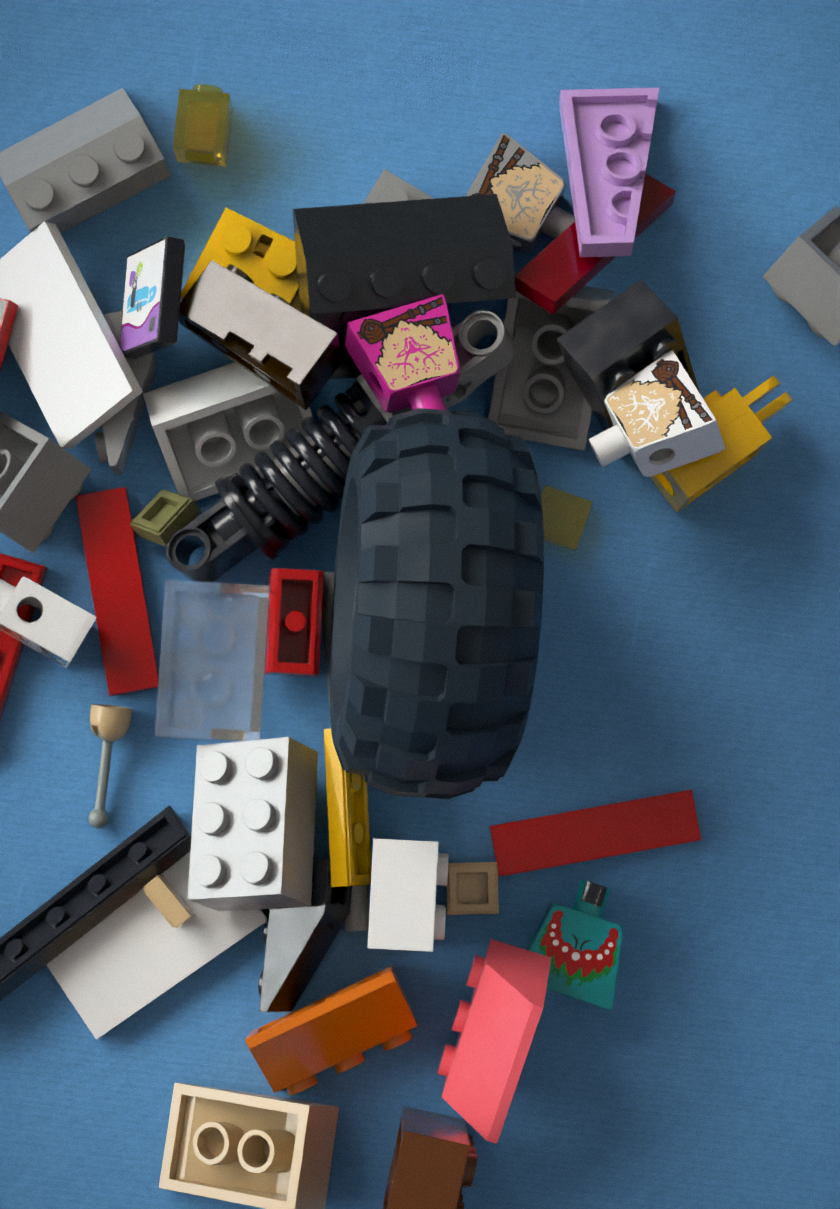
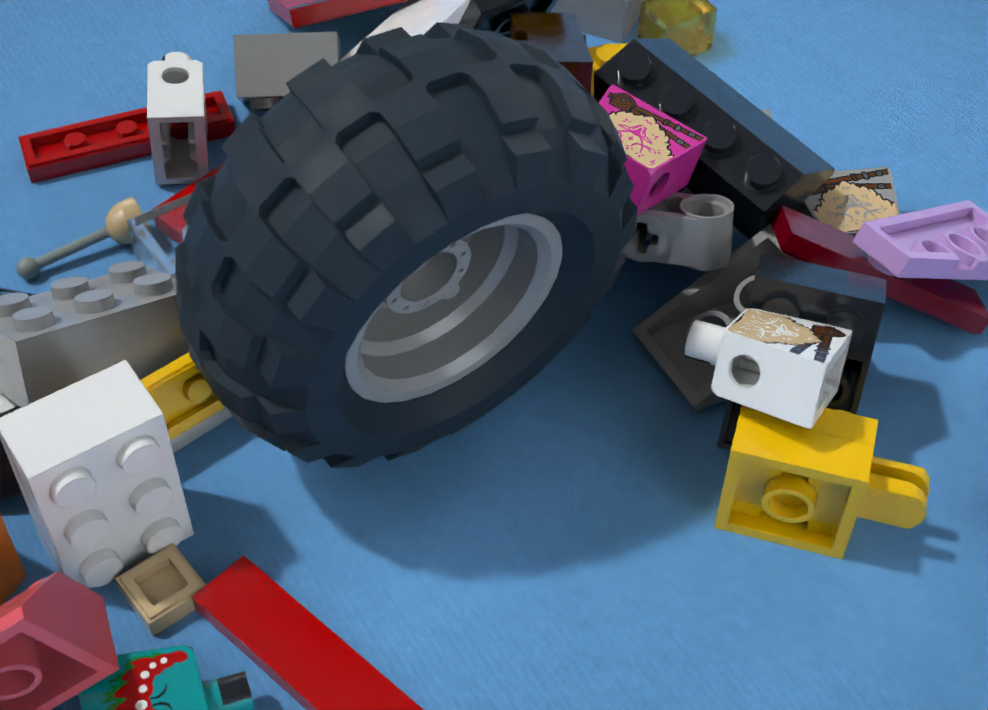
camera: 55 degrees right, 35 degrees down
clear yellow tile [541,485,593,551] -> none

